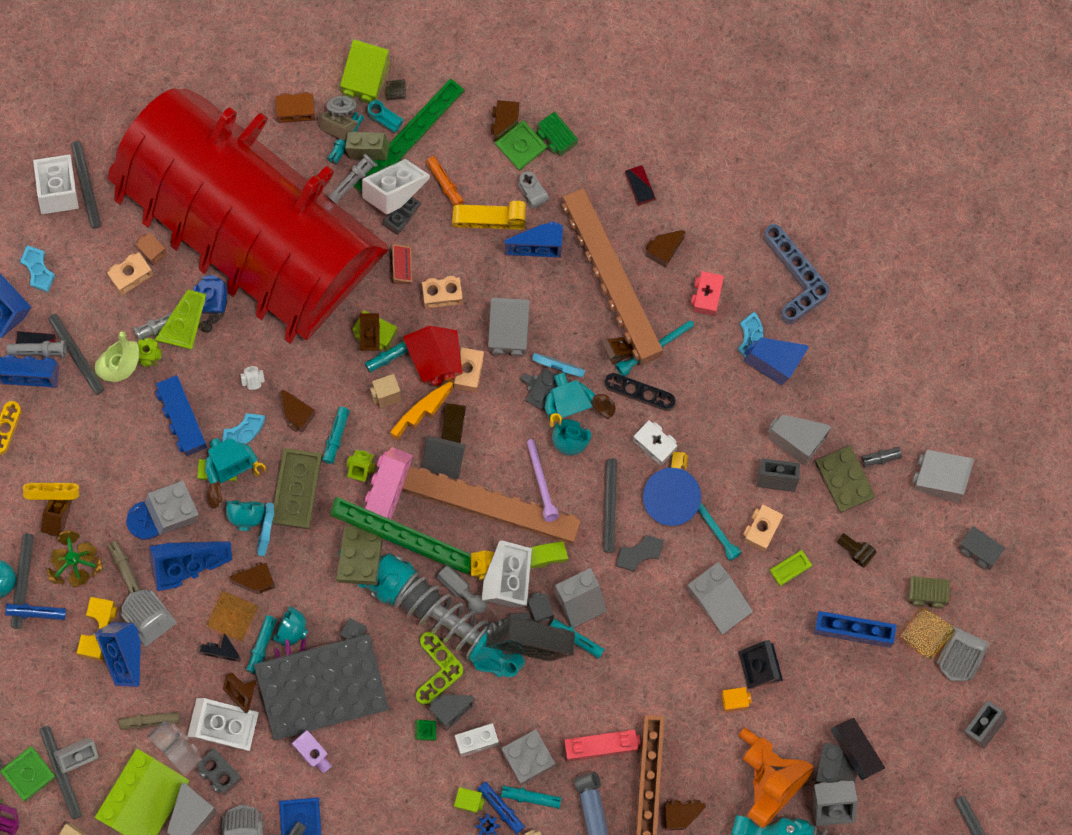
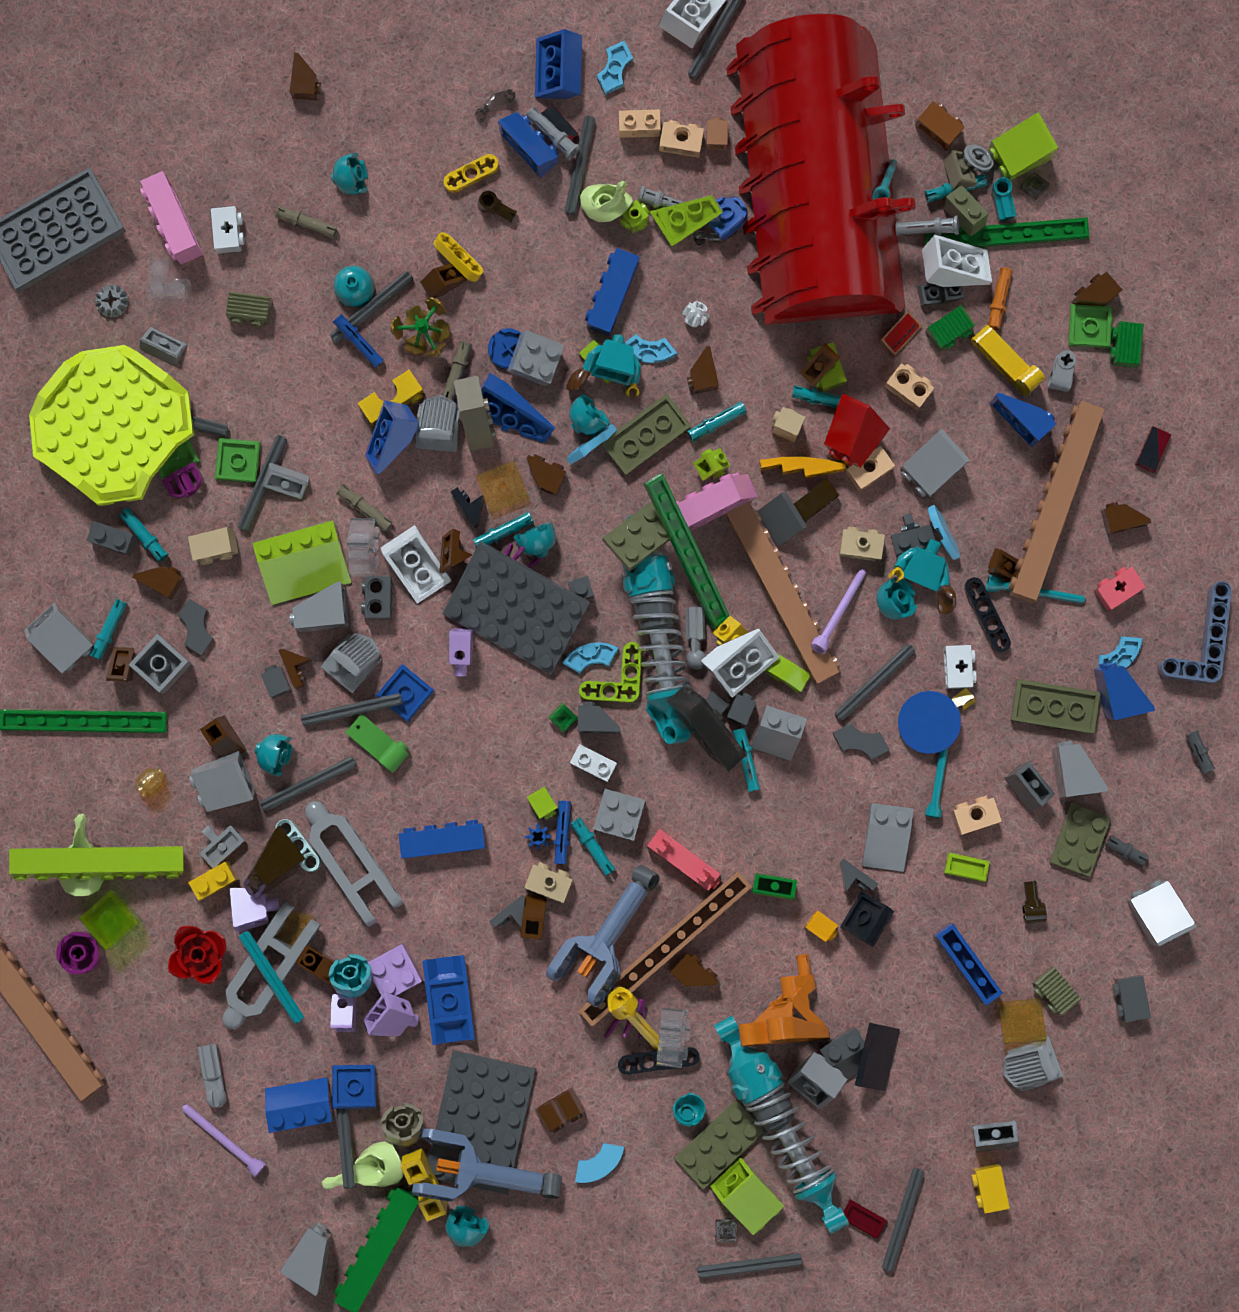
camera: 50 degrees right, 10 degrees up
none -> dark tan wedge [454,376,496,452]
none -> dark brown pin [477,191,517,223]
none -> medium azure tile [562,642,619,673]
none -> light nougat brick [619,109,661,138]
none -> green brick [751,873,797,900]
none -> tan brick [839,527,885,562]
none -> dark grey slope [840,859,878,892]
none -> teal piece [873,159,897,200]
none -> green brick [925,305,975,351]
none -> yellow brick [971,1164,1010,1214]
none -> olive plate [1010,679,1101,734]
none -> dark grey pin [1185,730,1215,774]

